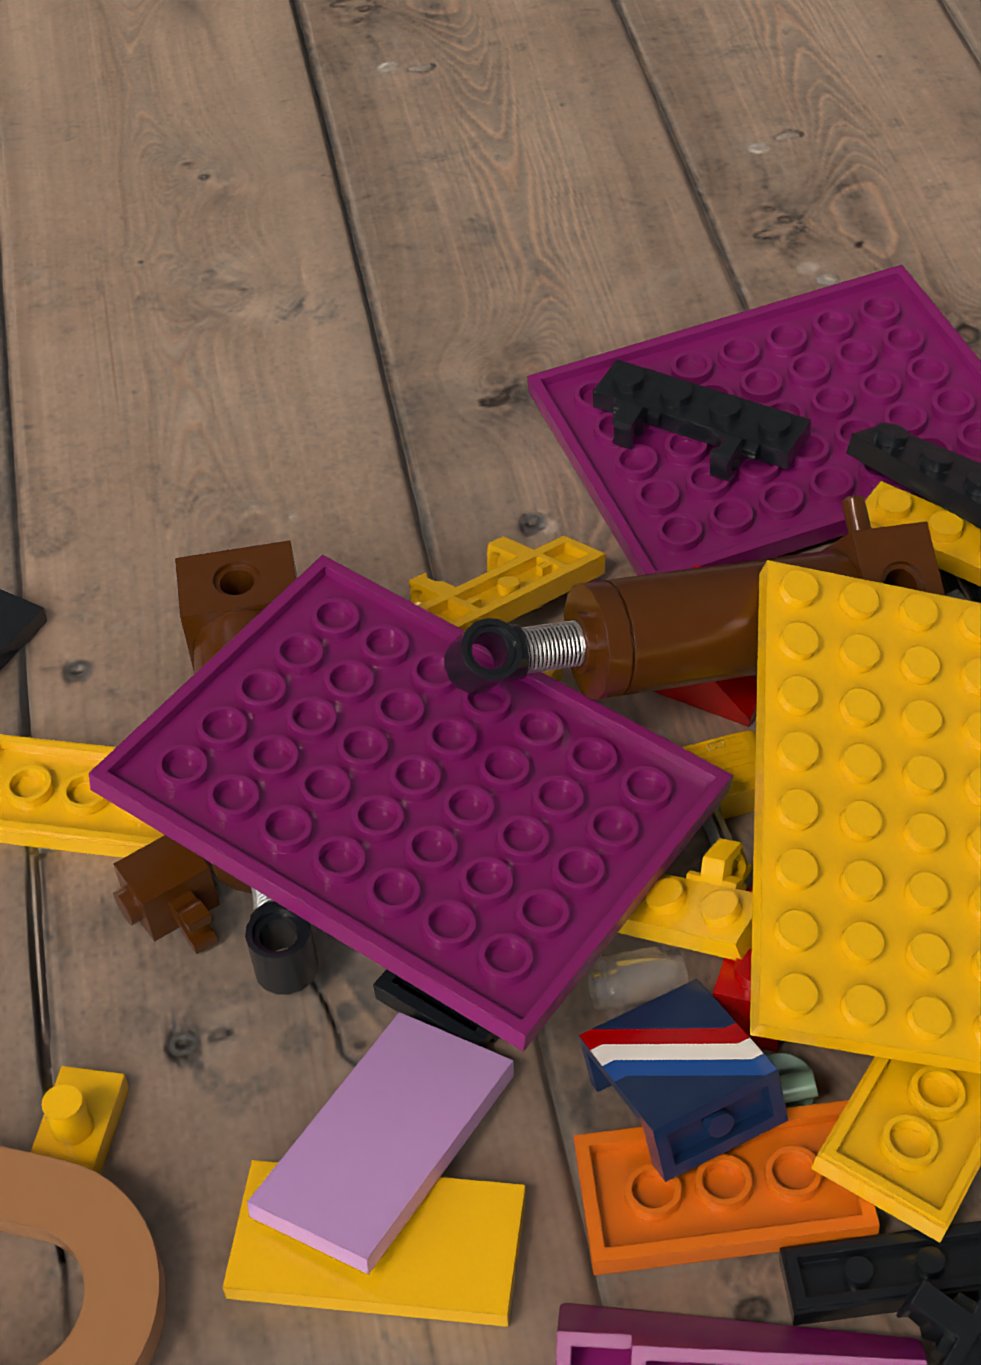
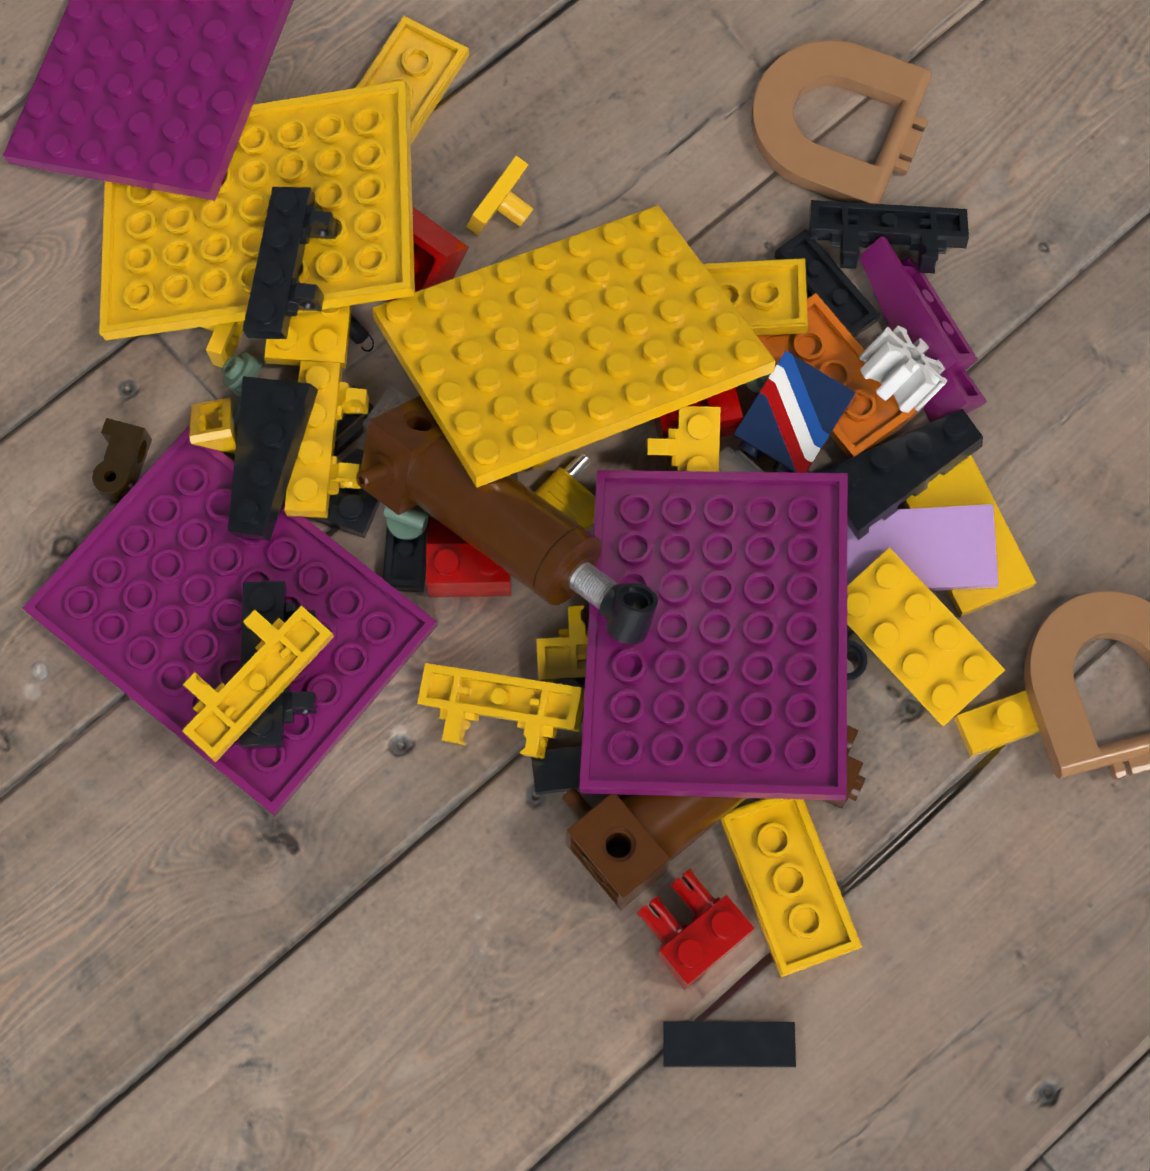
camera: 125 degrees left, 25 degrees up
none -> yellow hinge [182,605,334,762]
none -> red brick [637,869,755,990]
none -> black wing [819,408,983,540]
none -> yellow plate [847,547,1005,727]
none -> white gear [859,326,947,413]

